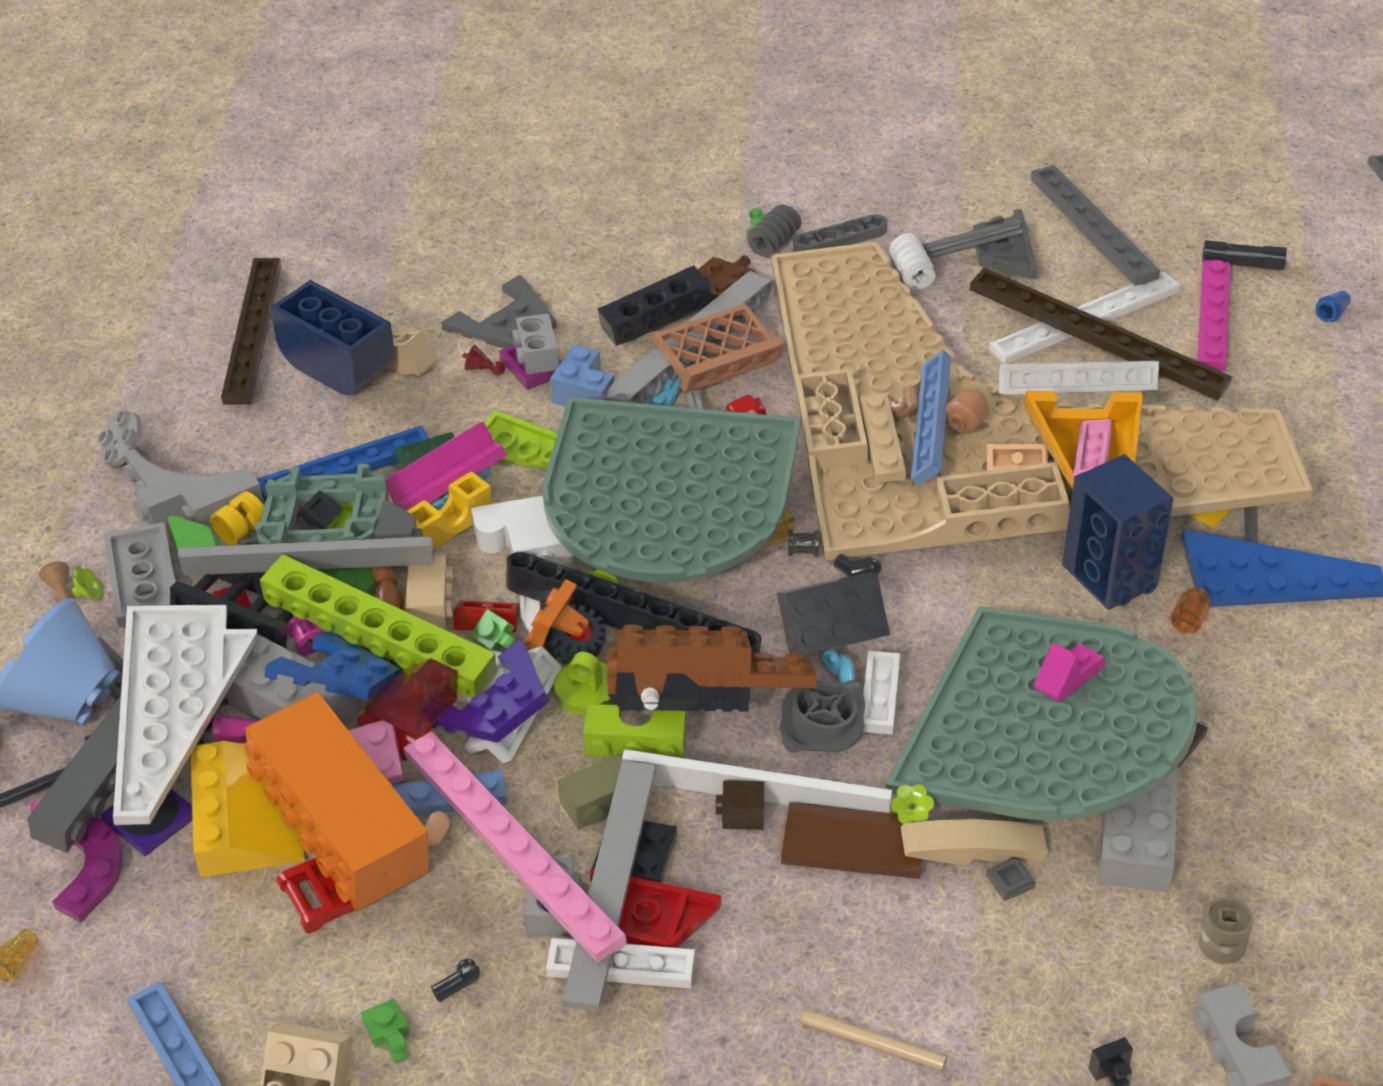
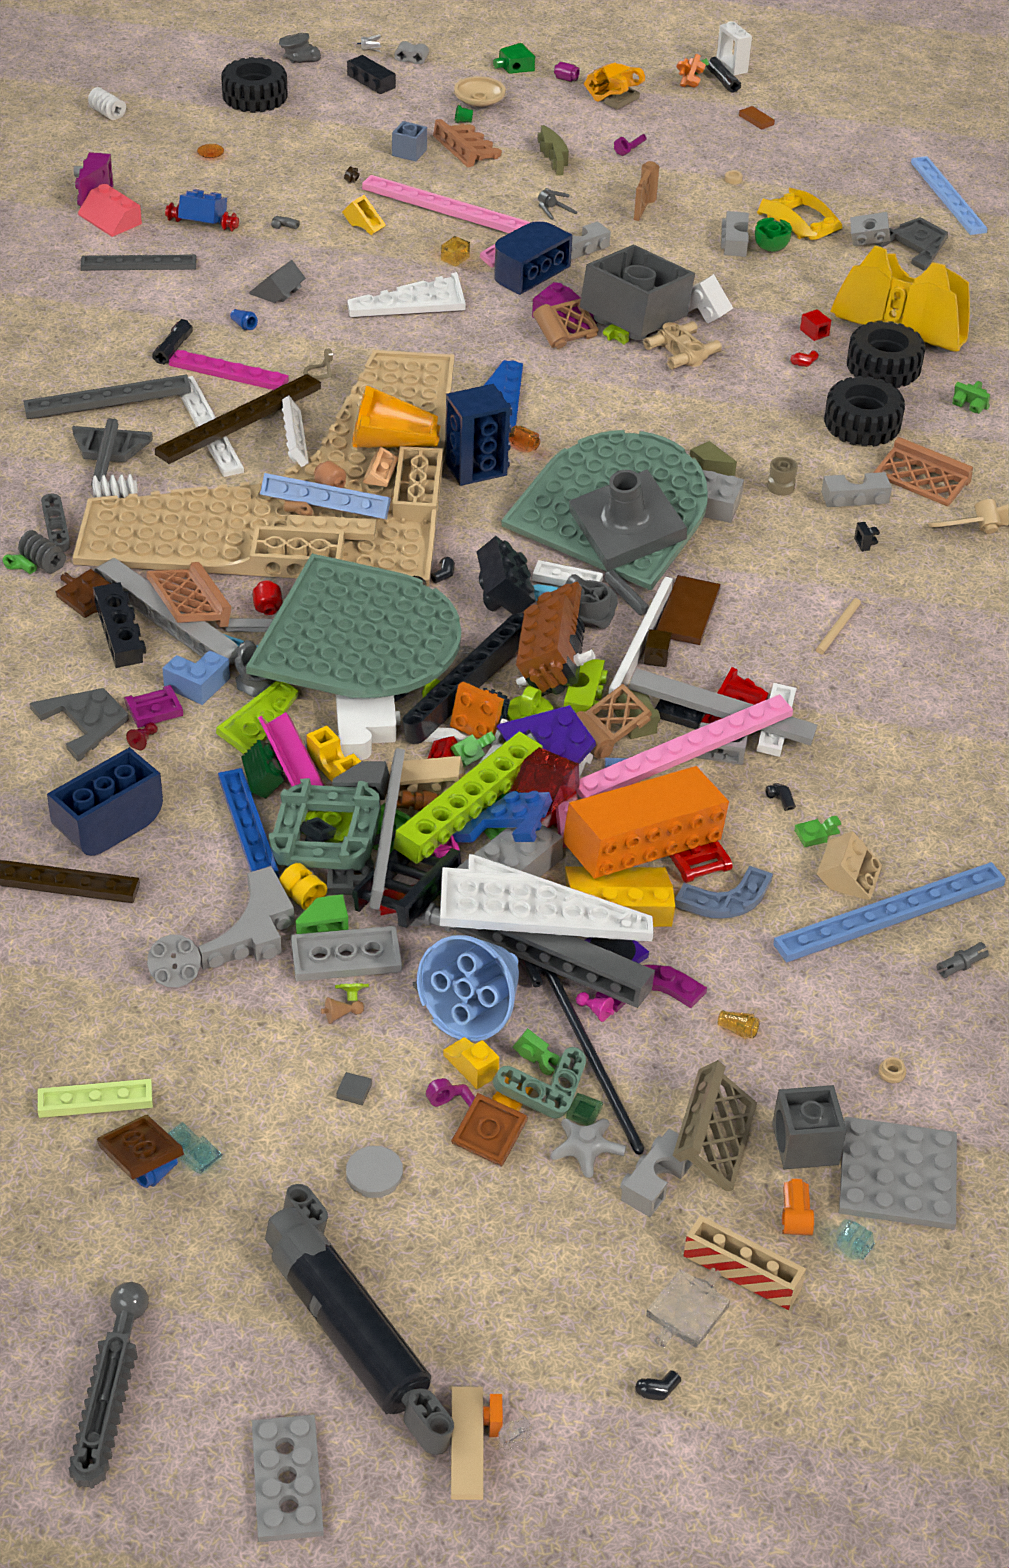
camera: 85 degrees left, 0 degrees up
light grey brick [512,313,559,375] -> none
lime plant [890,784,934,824] -> none
tan slope [901,819,1049,866] -> none
dark grey tile [986,857,1035,901] -> none
dark pink slope [1034,643,1105,703] -> none
bright pink tile [1074,419,1112,476] -> none
none -> dark tan piece [303,348,333,380]
none -> dark grey piece [569,469,687,571]
none -> medium nougat piece [576,684,652,759]
none -> dark grey axle [604,570,649,616]
none -> sand blue plate [675,866,773,918]
none -> olive slope [690,441,737,476]

